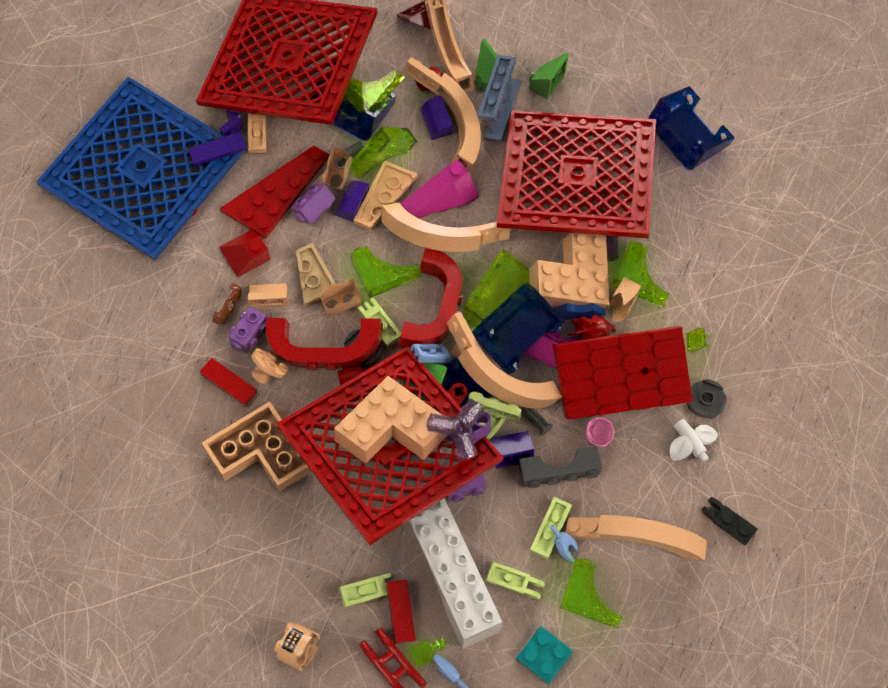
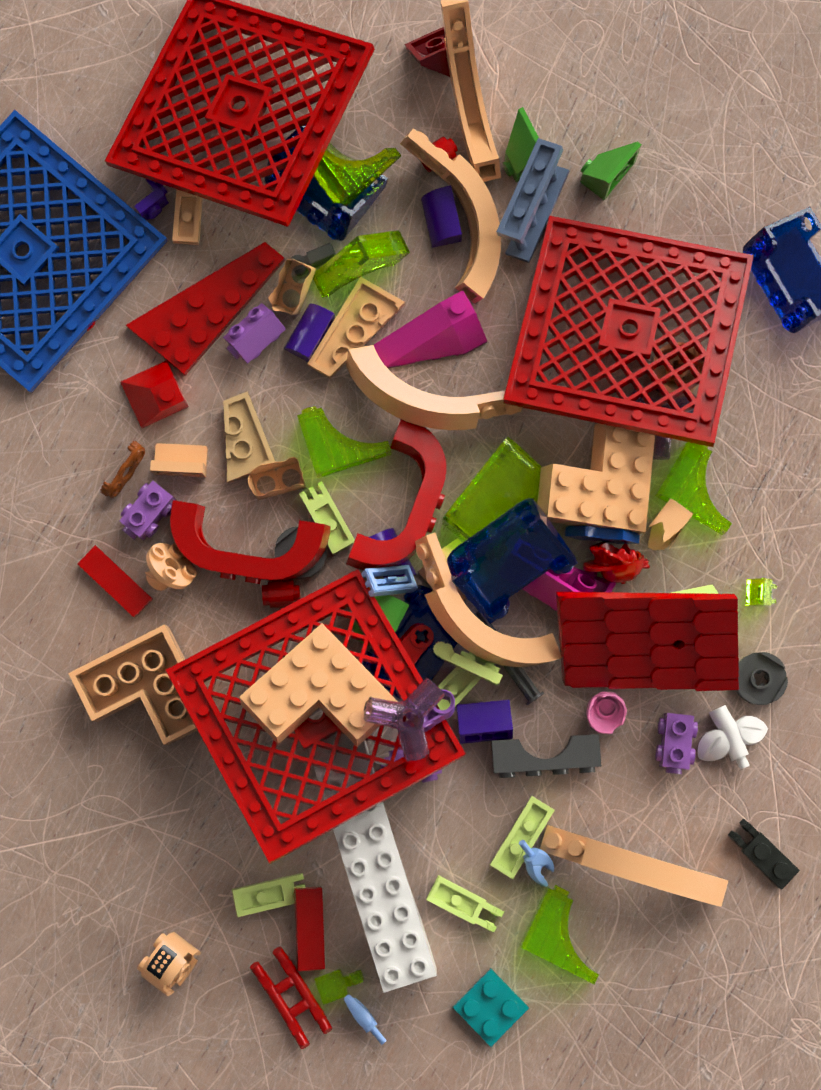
camera: 15 degrees right, 15 degrees up
dark purple tile [188,132,247,167] -> none
none -> medium lavender brick [655,713,698,774]

